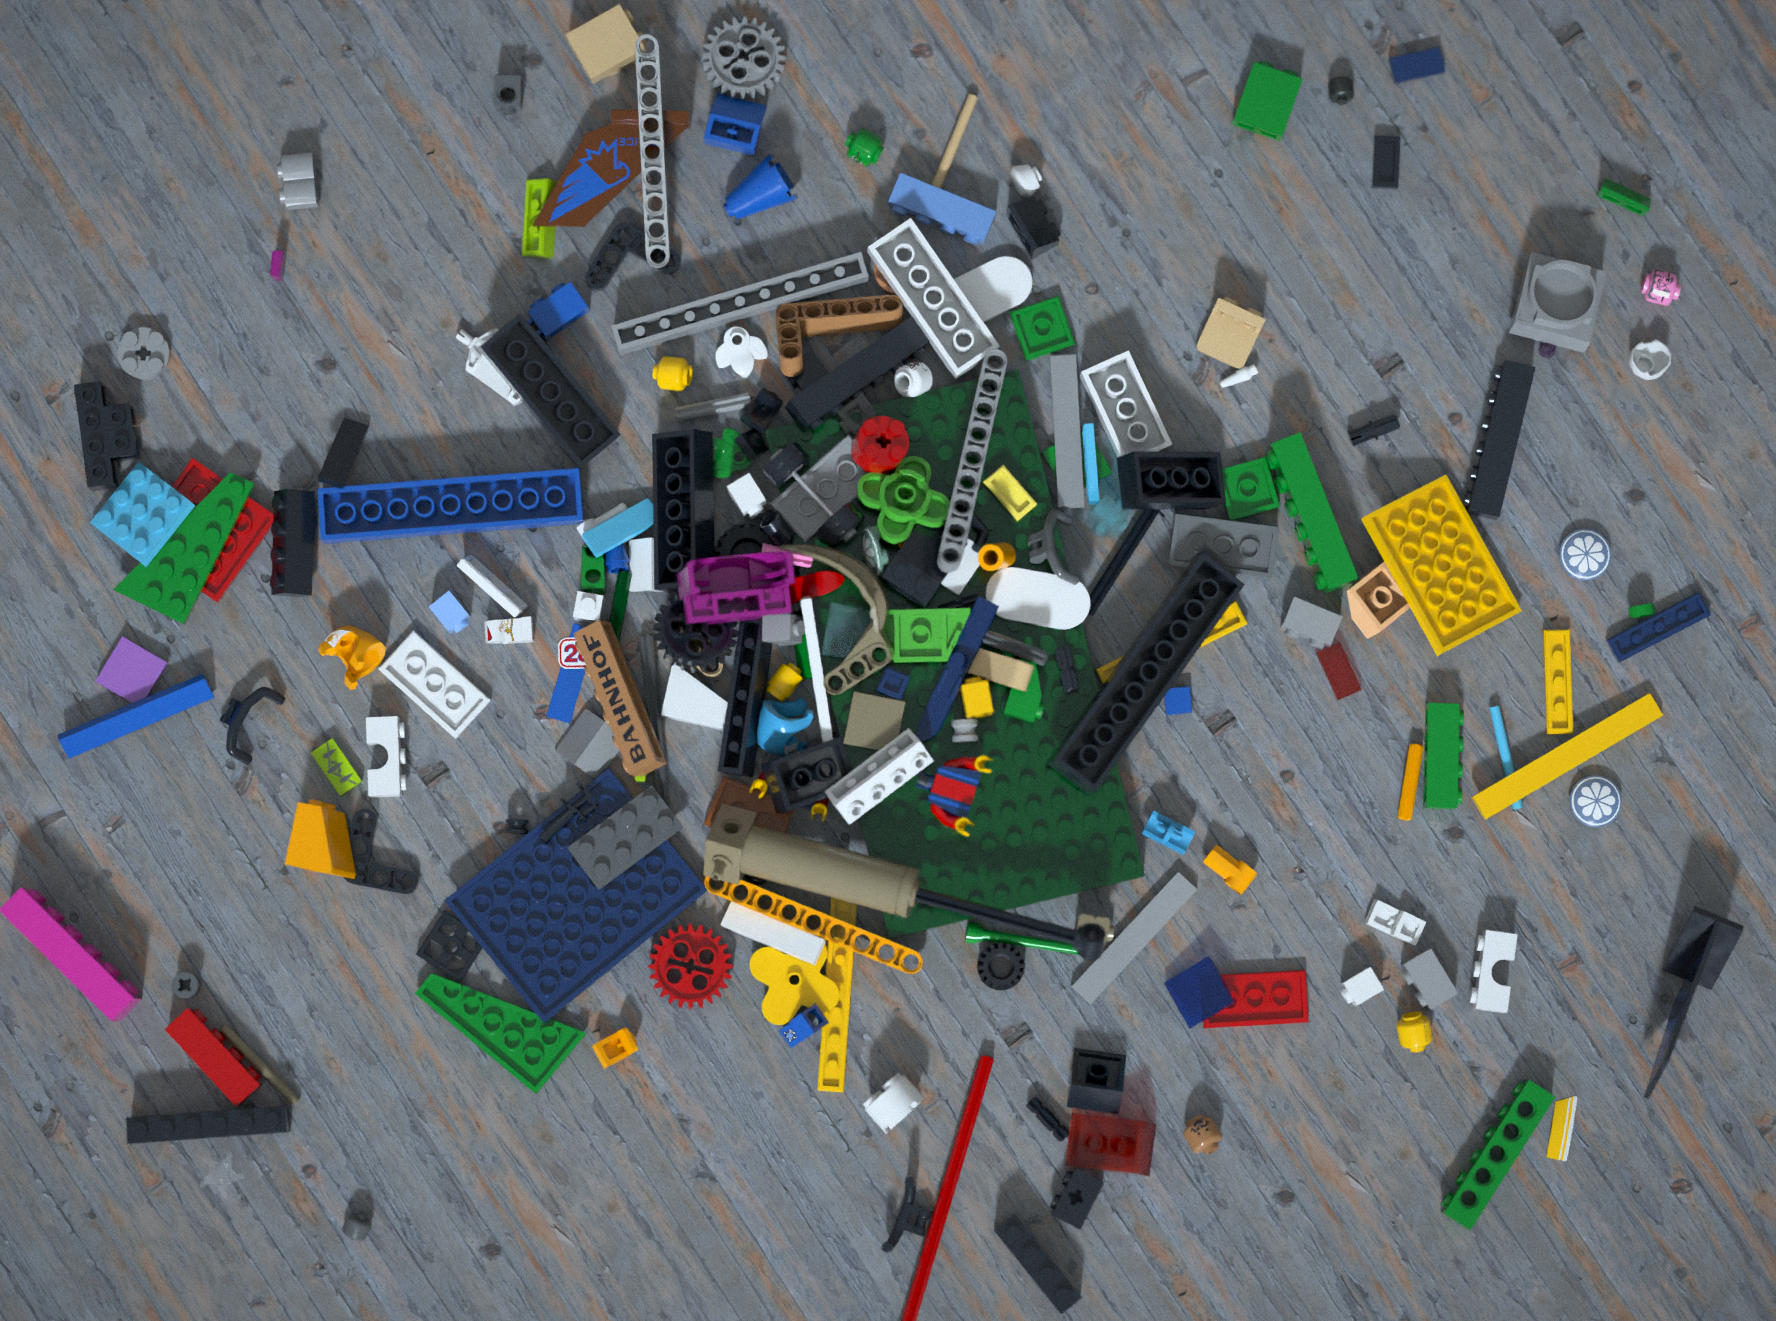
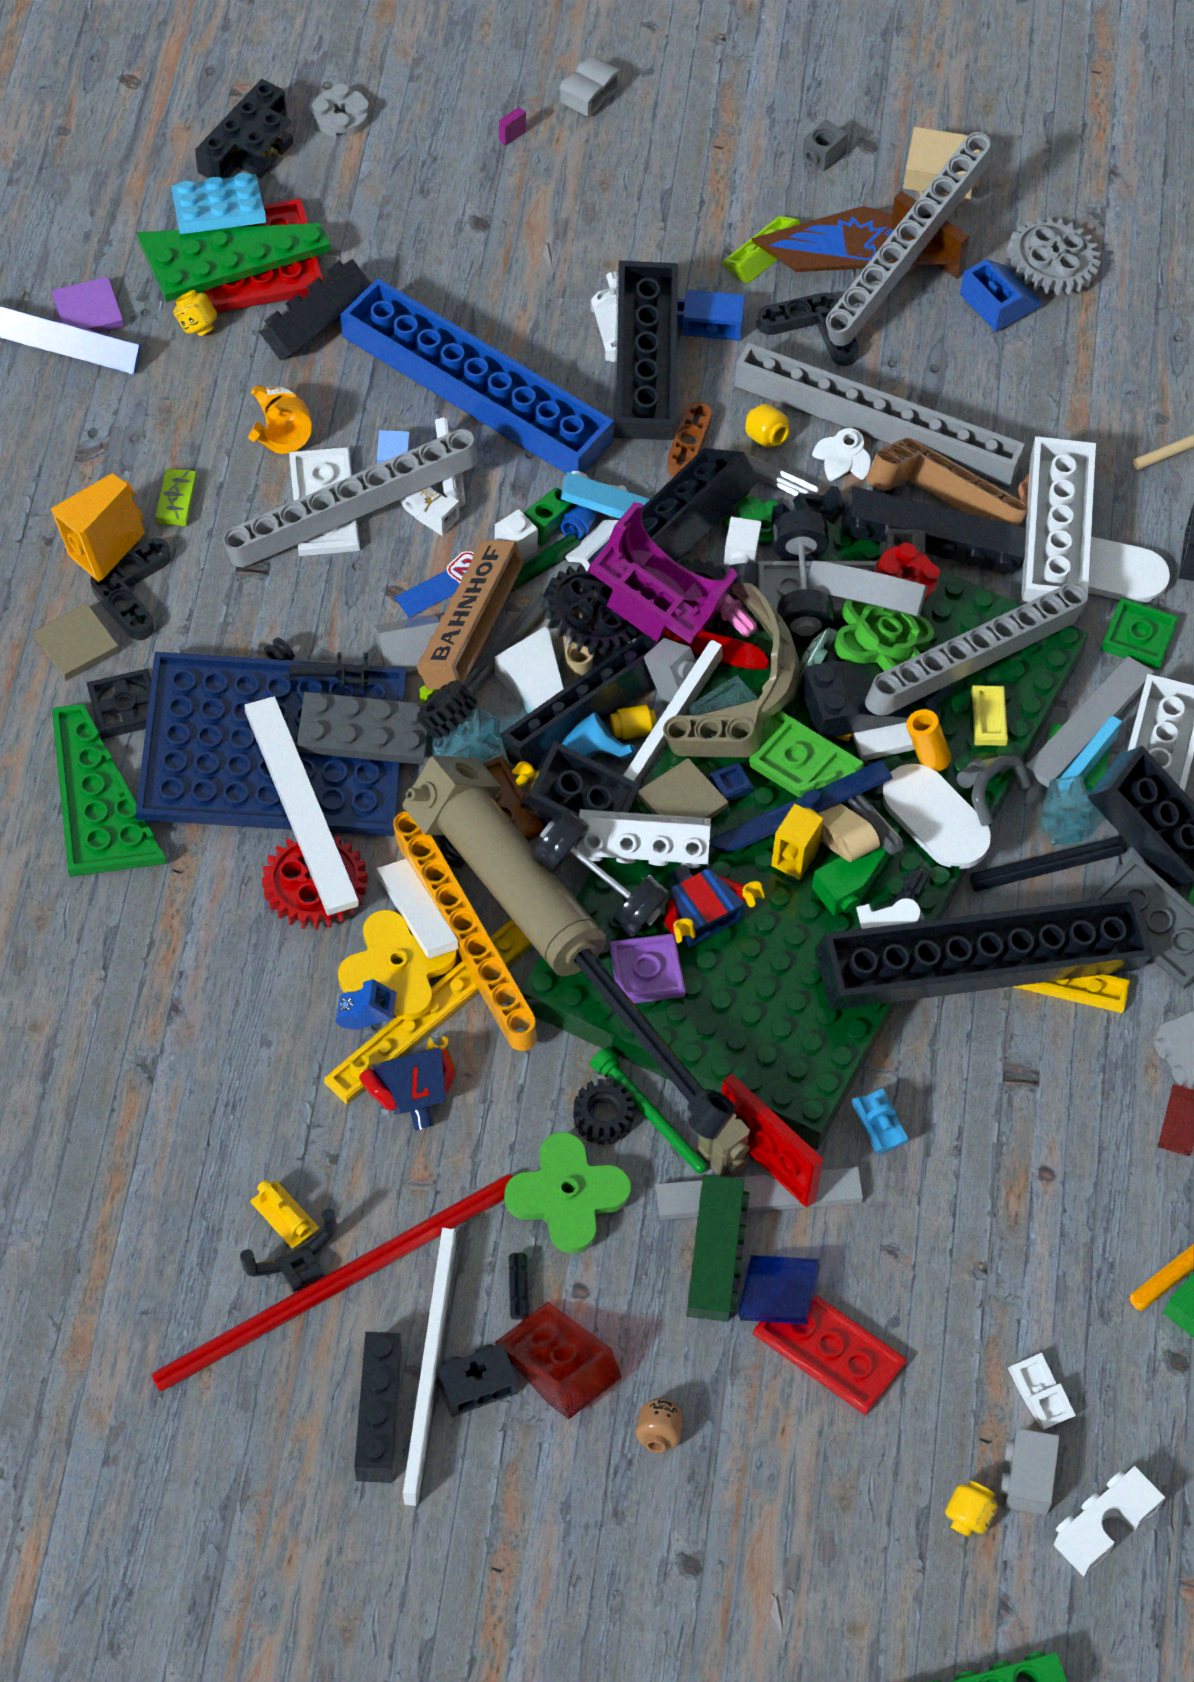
camera: 45 degrees right, 25 degrees down
black piece [219,687,285,765] -> none
black tile [318,418,369,489] -> none
white arch [366,716,407,798] -> none
light orange bracket [592,1027,638,1069] -> none
blue cone [723,154,798,219] -> none
green head [844,128,885,167] -> none
white brick [863,1073,925,1134] -> none
medium blue brick [888,173,996,245] -> none
white head [894,362,933,398] -> none
light grey wheel [951,719,978,742] -> none
black slope [1067,1048,1126,1114] -> none
blue tile [1164,686,1192,715] -> none
light orange piece [1202,844,1258,895] -> none
white brick [1340,967,1384,1006] -> none
none -> dark tan tile [33,603,119,681]
none -> yellow head [173,290,217,336]
none -> light grey beam [223,429,479,567]
none -> white tile [244,696,358,916]
none -> yellow hinge [250,1180,320,1250]
none -> dark blue torso [349,1036,456,1130]
none -> white tile [403,1228,456,1506]
none -> black tyre [417,680,477,739]
none -> clear light blue brick [432,708,501,762]
none -> bright green plant [504,1132,631,1254]
none -> black axle [532,810,669,937]
none -> medium lavender tile [609,933,686,1003]
none -> dark orange beam [667,402,712,476]
none -> dark green brick [686,1174,750,1322]
none -> red tile [721,1074,824,1208]
none -> light grey slope [807,560,928,617]
none -> white leg [856,898,924,929]

